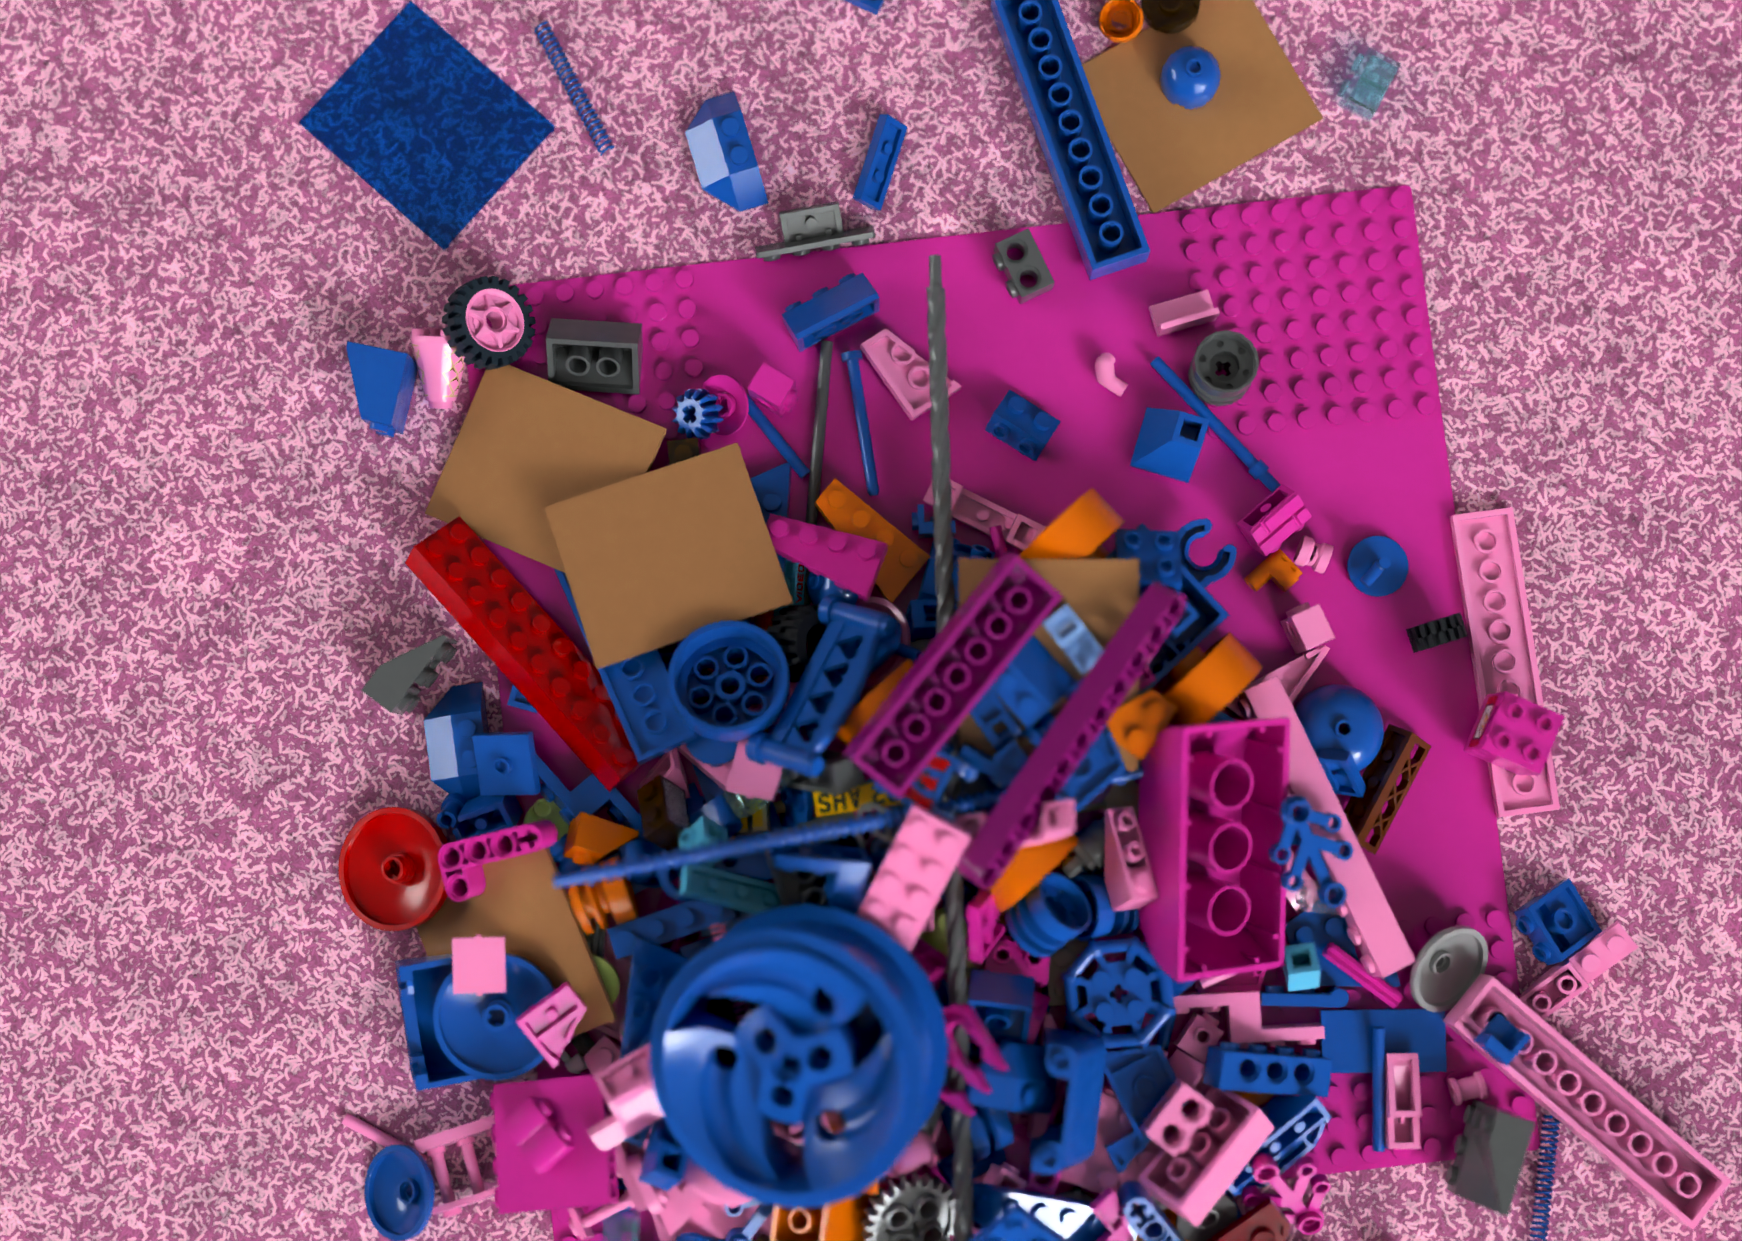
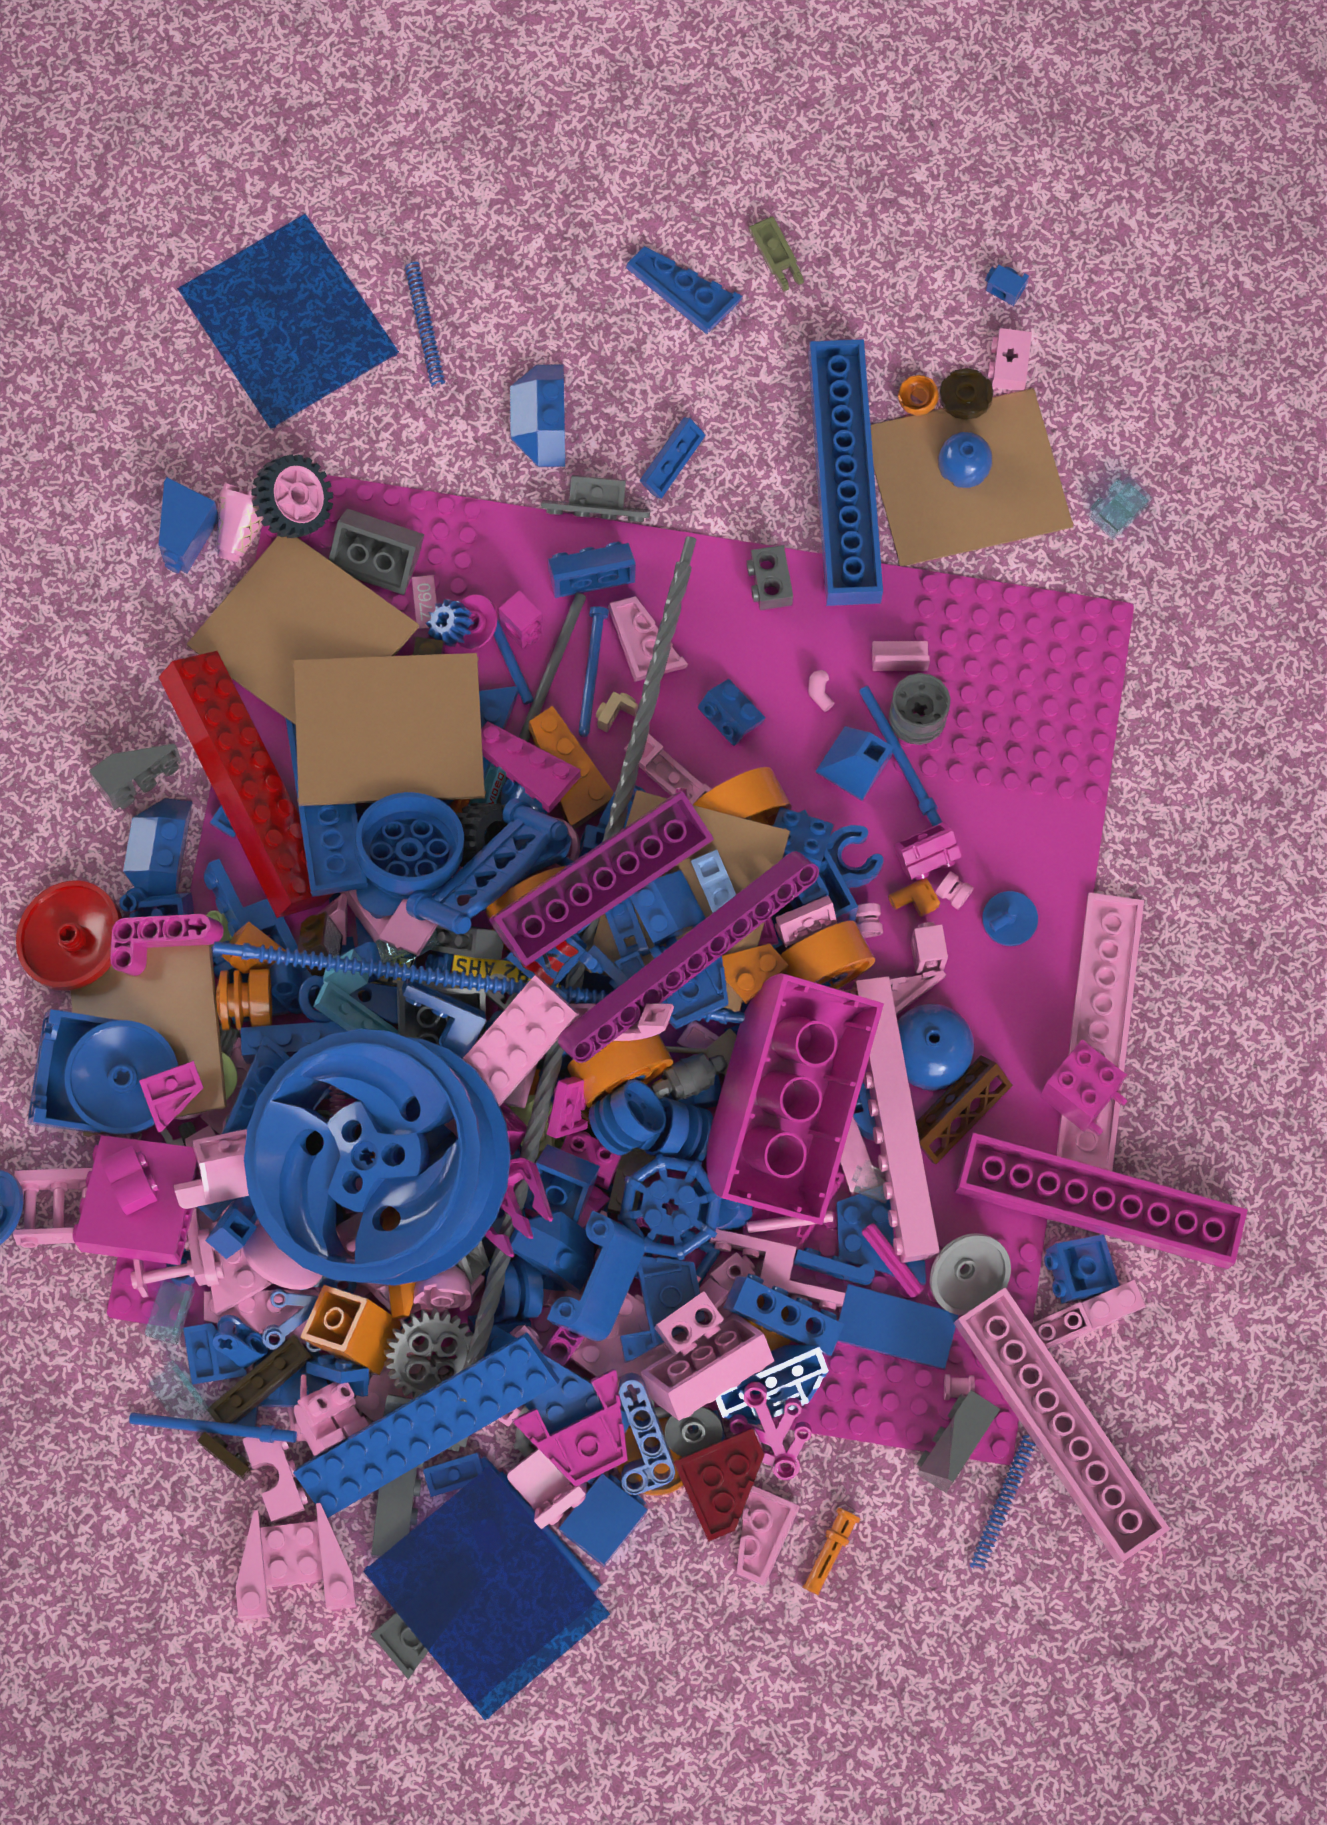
camera: 10 degrees right, 10 degrees down
bright pink piece [452,934,507,996] -> none
blue plate [472,732,541,796] -> none
blue bracket [912,504,956,538] -> none
bright pink slope [1104,806,1159,911] -> none
blue plant [1269,795,1353,908] -> none
medium azure brick [1283,942,1320,992] -> none
blue plate [1317,749,1367,798] -> none
blue bar [1372,1026,1385,1152] -> none
bright pink slope [1385,1053,1422,1149] -> none
black tyre [1406,613,1468,653] -> none
blue panel [1474,1014,1531,1066] -> none
none -> bright pink sticker [412,575,436,629]
none -> tan bracket [595,691,638,732]
none -> bright pink bracket [775,896,837,947]
none -> bright pink wheel [856,903,883,938]
none -> dark pink brick [955,1133,1248,1269]

